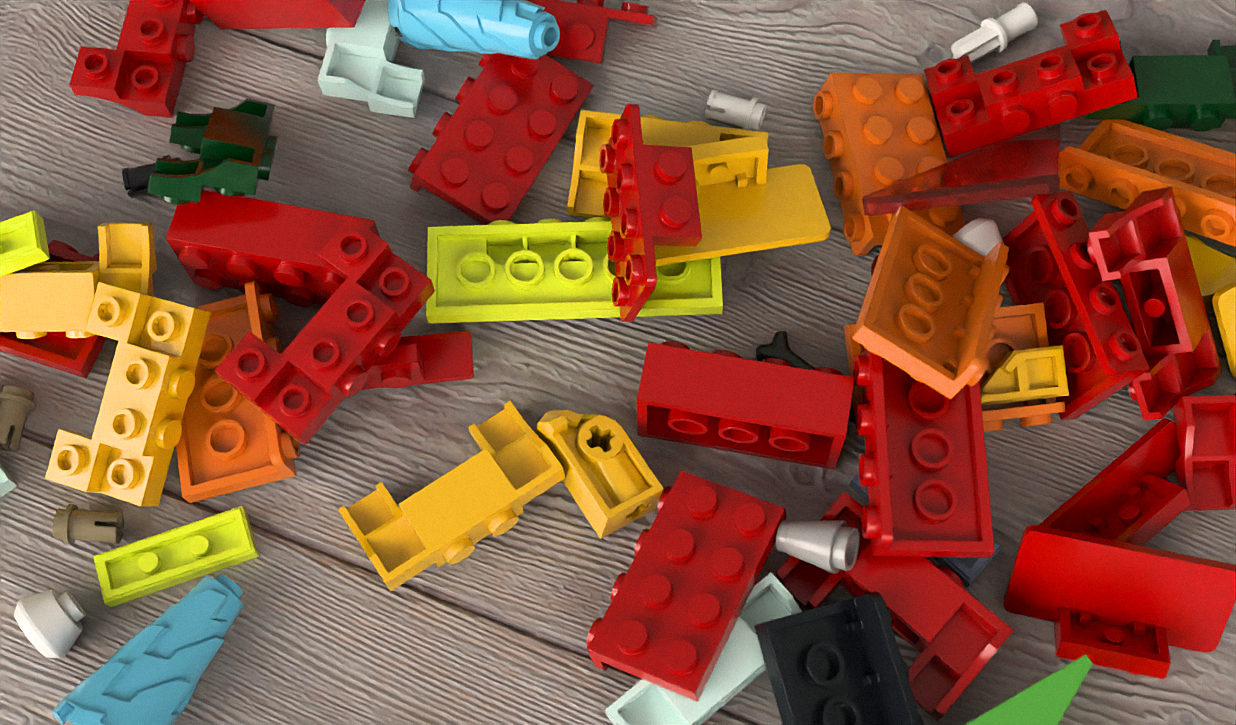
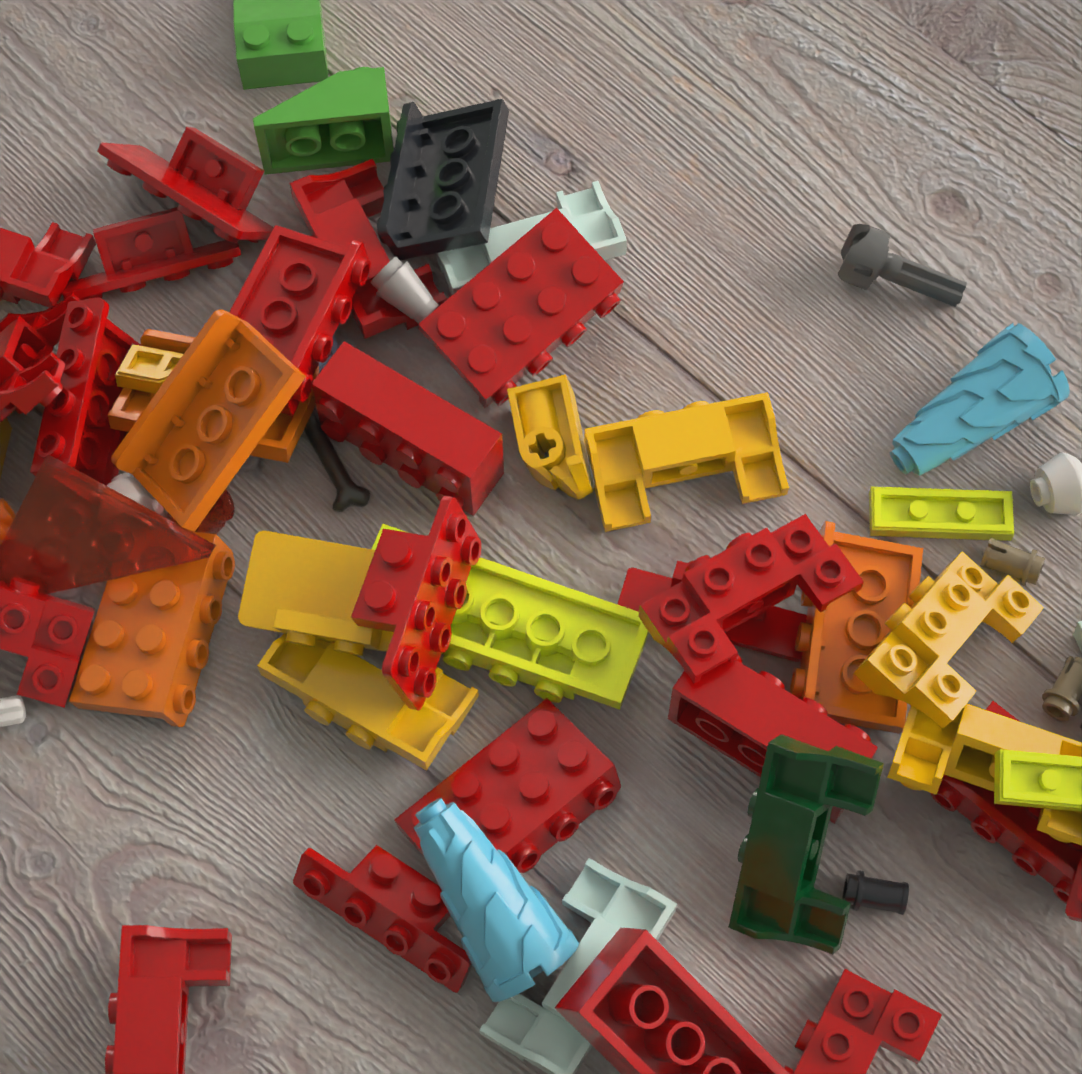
camera: 160 degrees left, 0 degrees up
white pin [705,90,766,131] -> none

